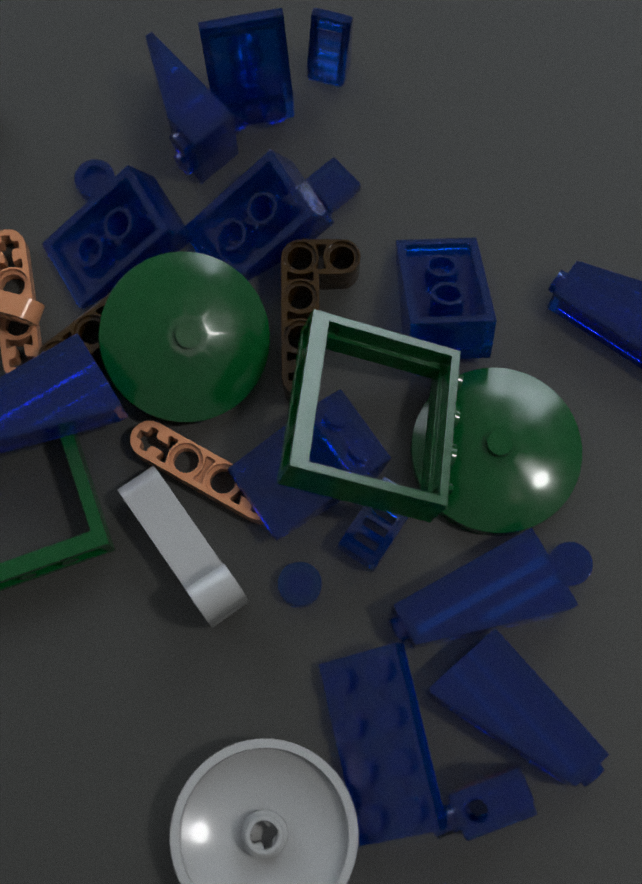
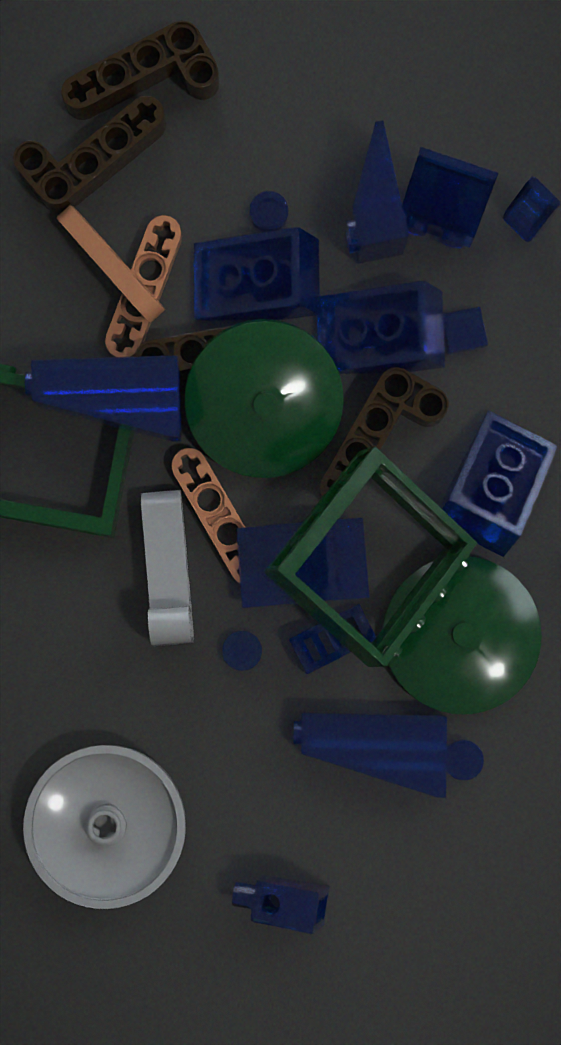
camera: 30 degrees right, 10 degrees up
clear blue plate [319,642,448,847] -> none
clear blue slope [425,628,609,787] -> none

